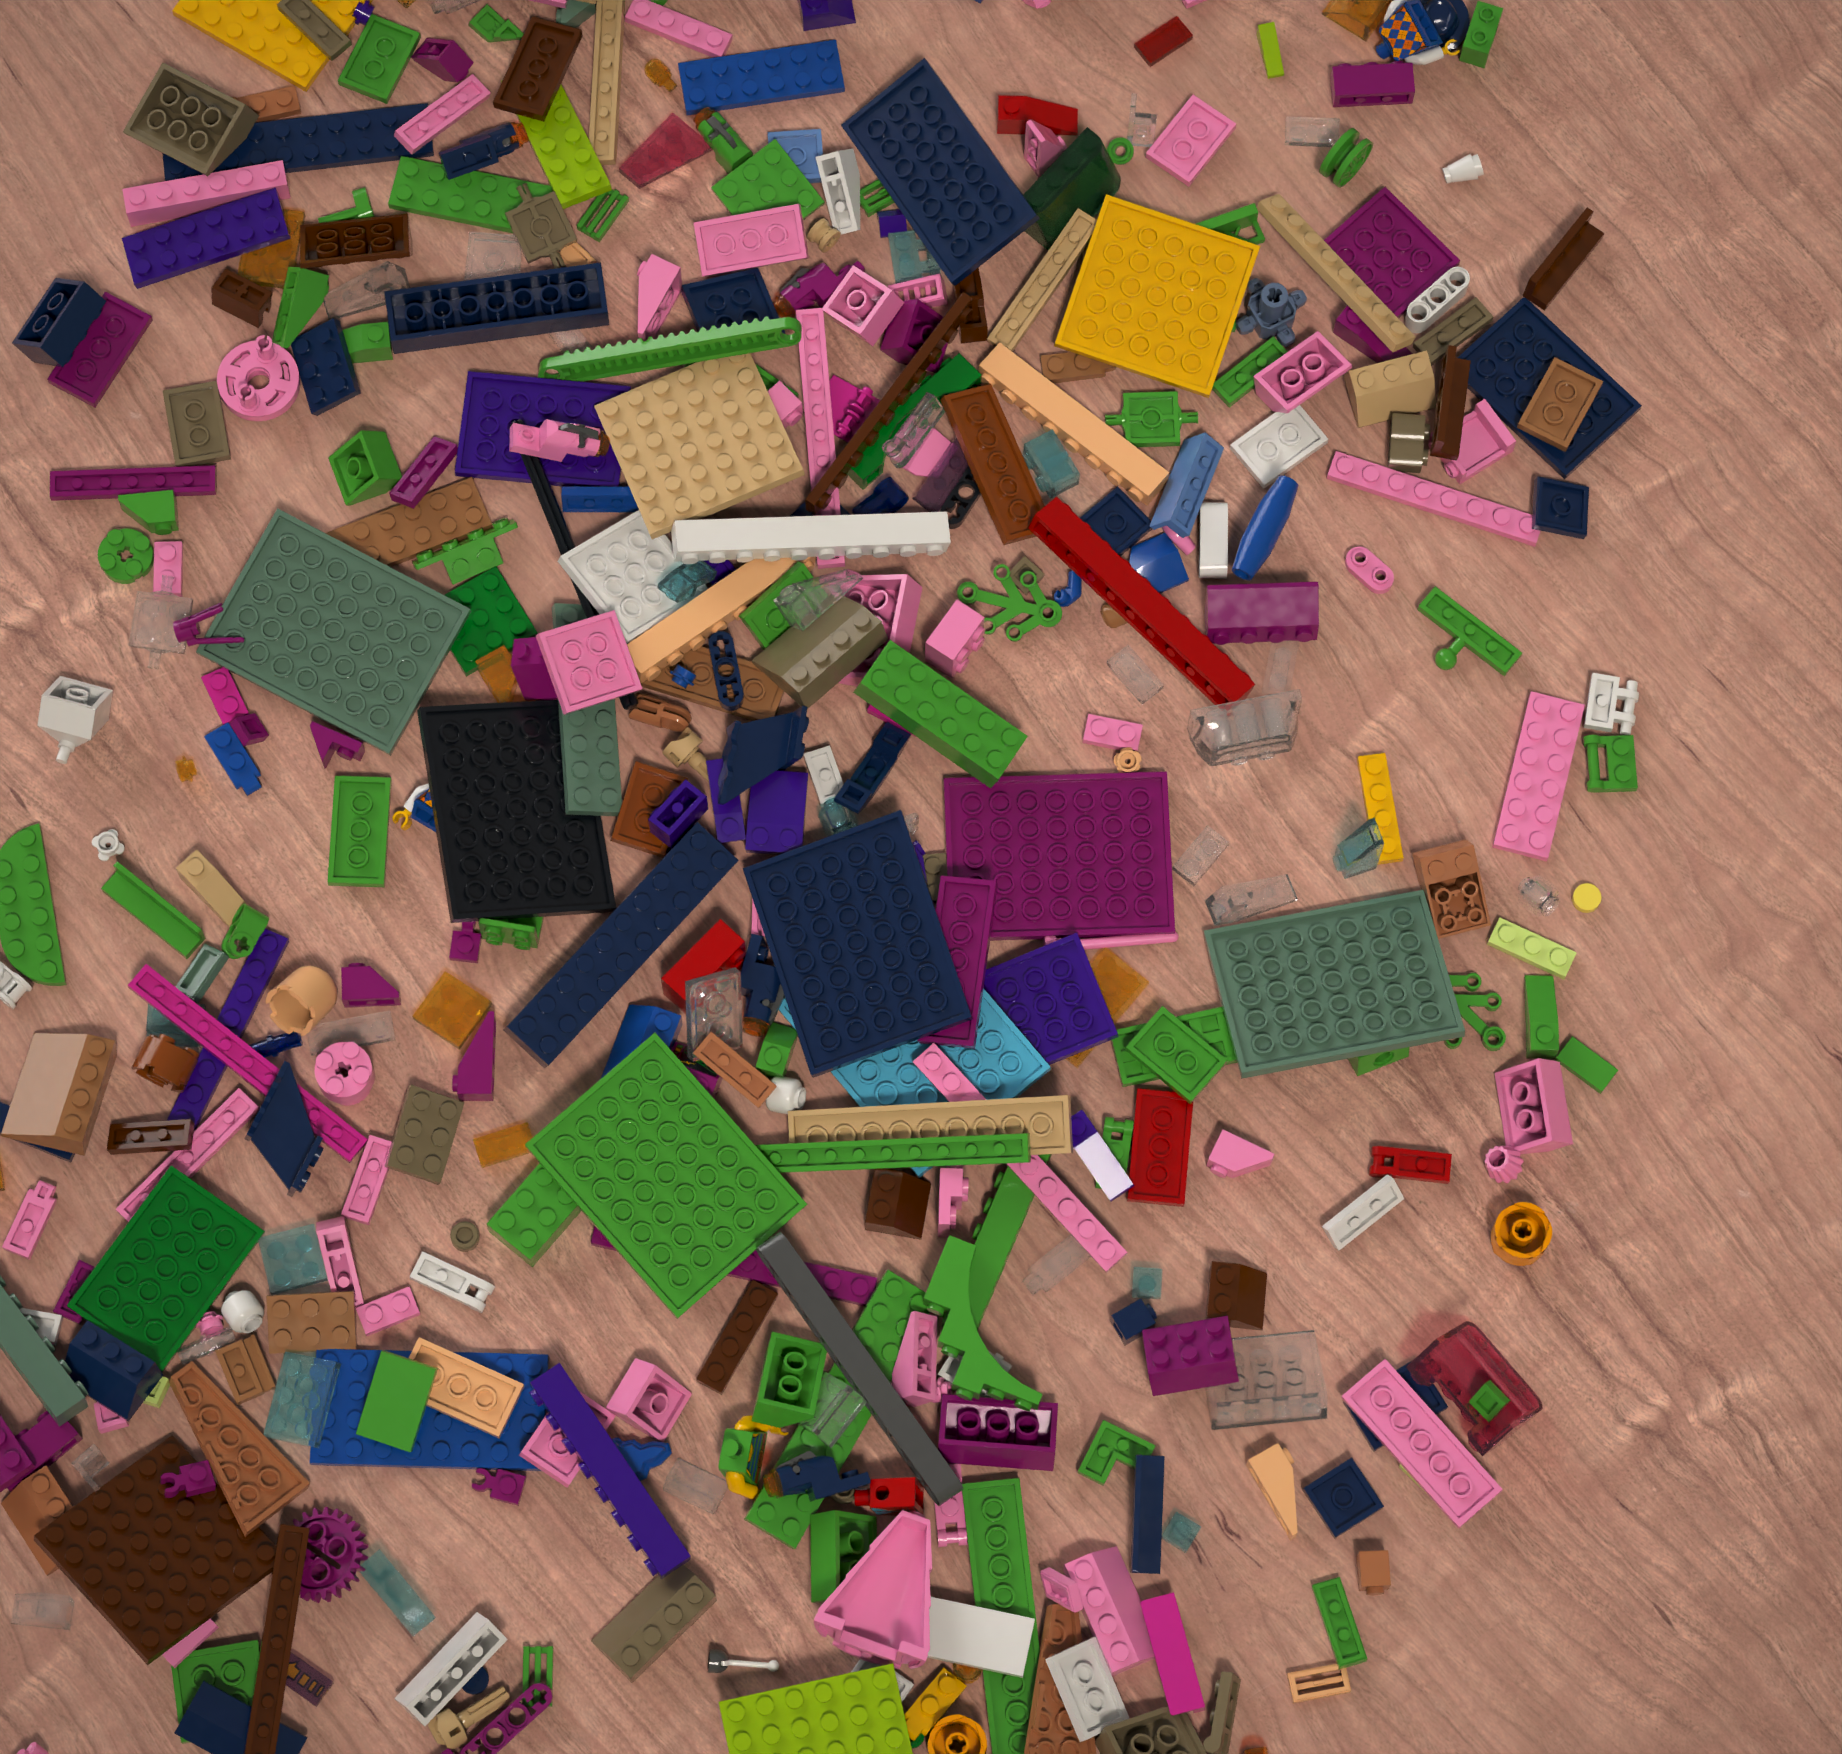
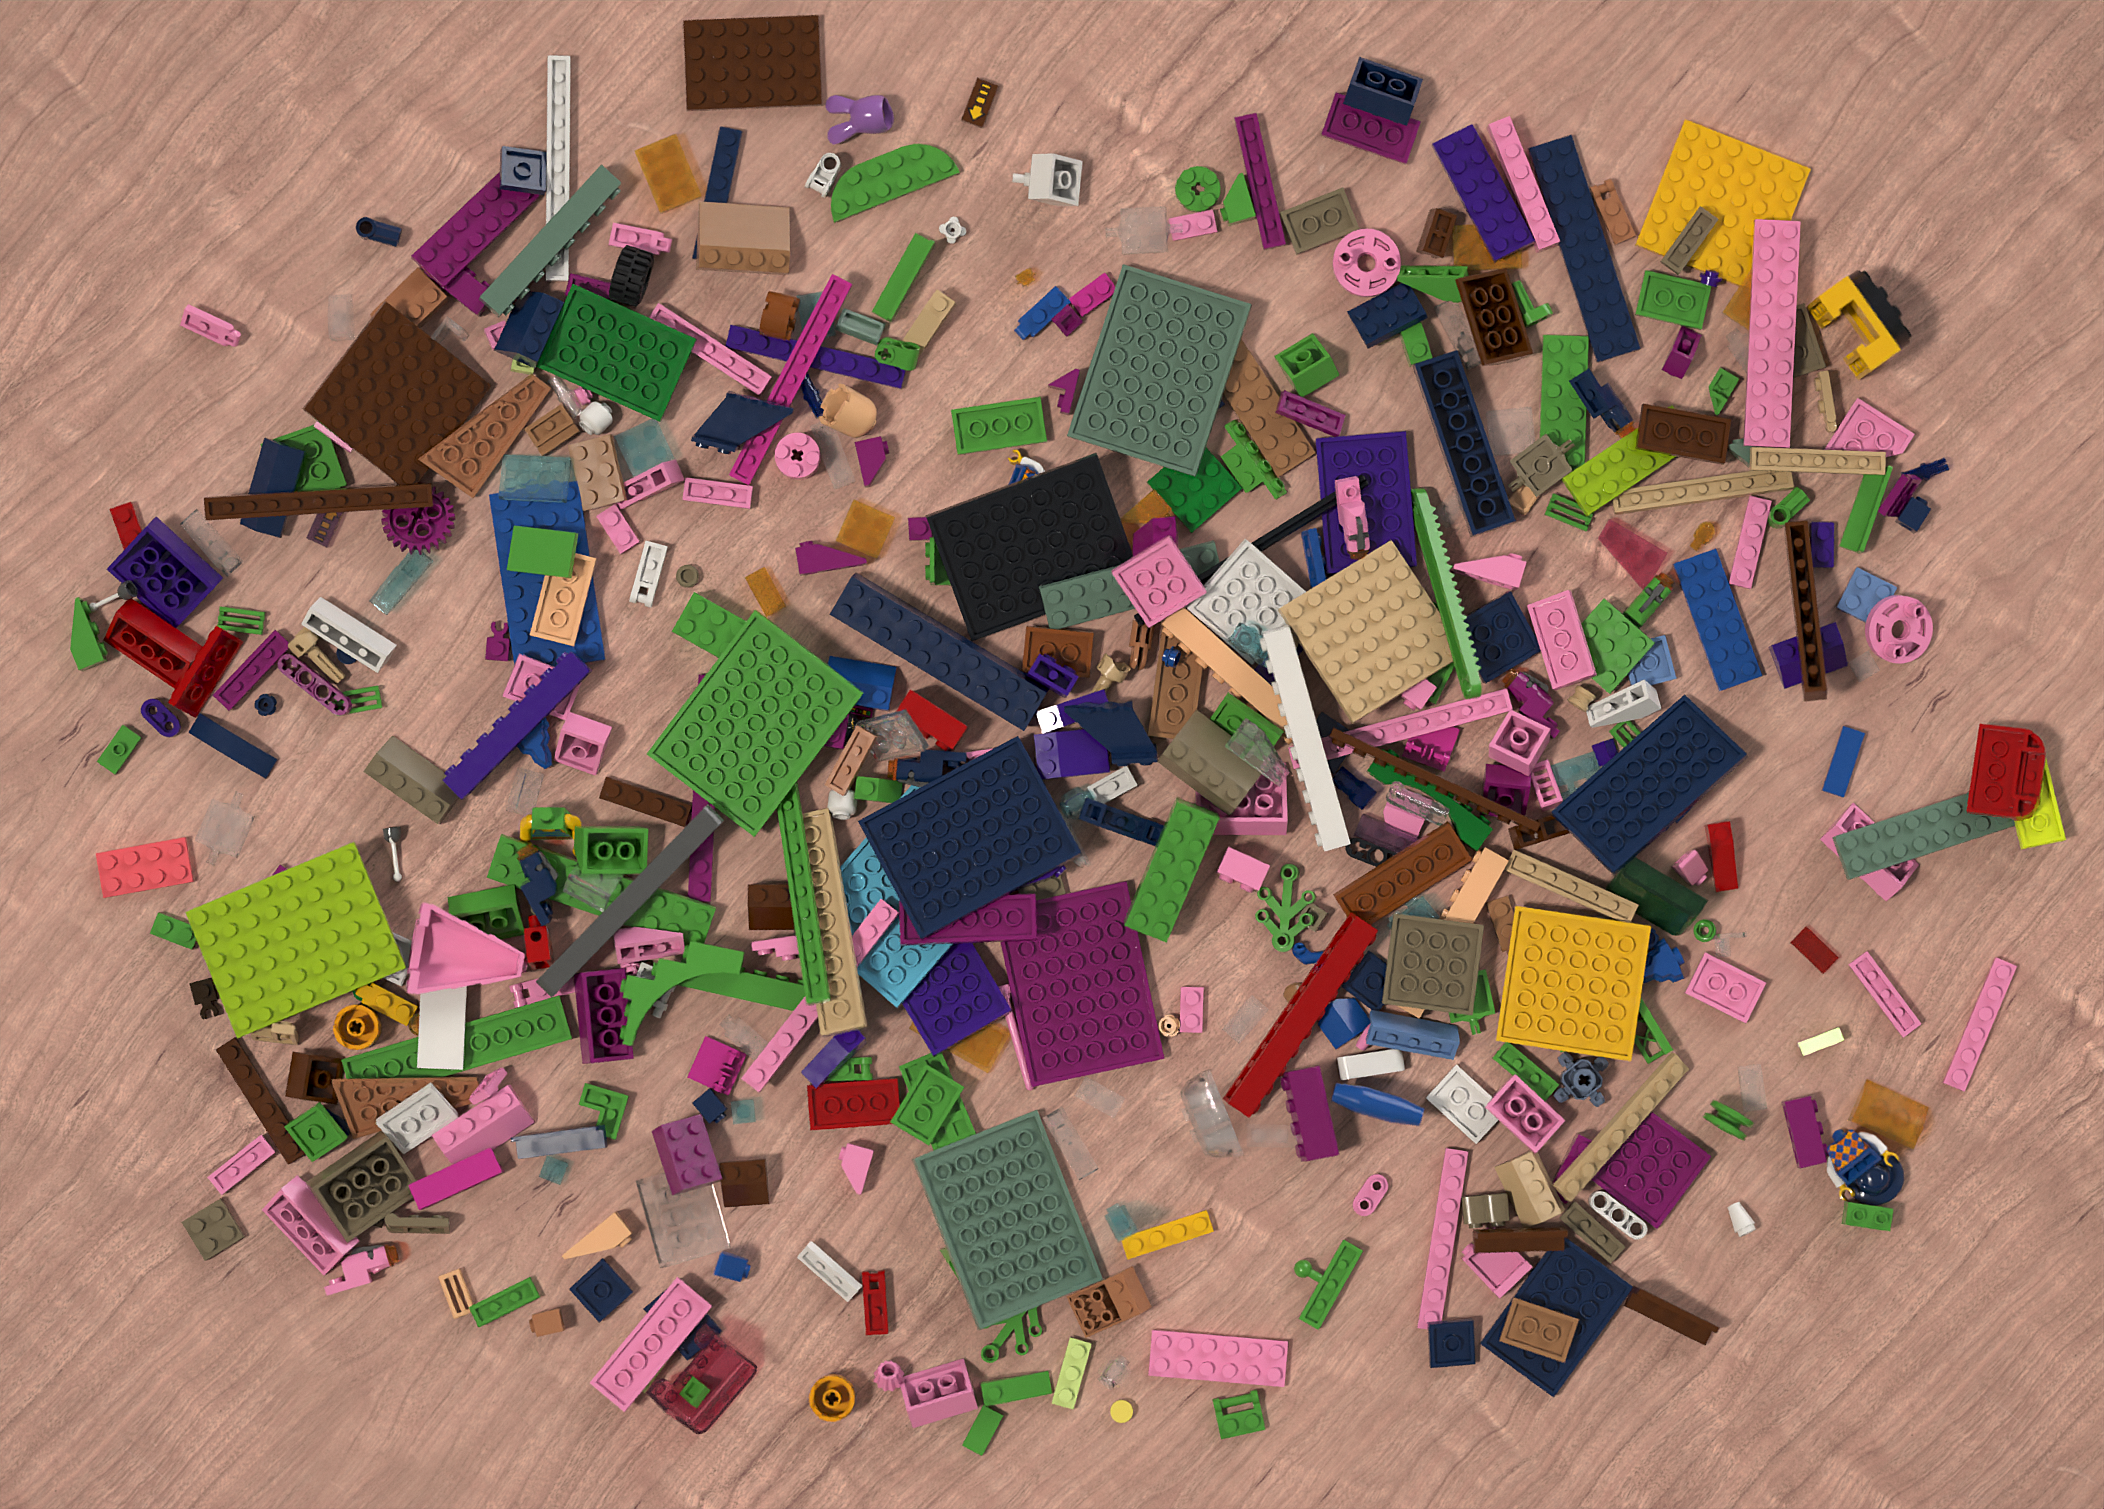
camera: 80 degrees right, 15 degrees up
reddish brown plate [107,1119,195,1155] -> none
dark tan slope [123,63,259,176] -> none
magenta plate [160,1460,216,1498] -> none
magenta plant [173,603,244,647] -> none
dark tan plate [384,1085,464,1185] -> none
bright pink plate [394,74,491,155] -> none
dark blue beam [708,631,744,711] -> none
white plate [1584,673,1639,735] -> none
none -> black tyre [609,245,654,307]
none -> dark pink hinge [687,1036,747,1096]
none -> blue slope [713,1251,751,1282]
none -> dark tan plate [1382,913,1484,1016]
none -> blue rock [1643,938,1685,983]

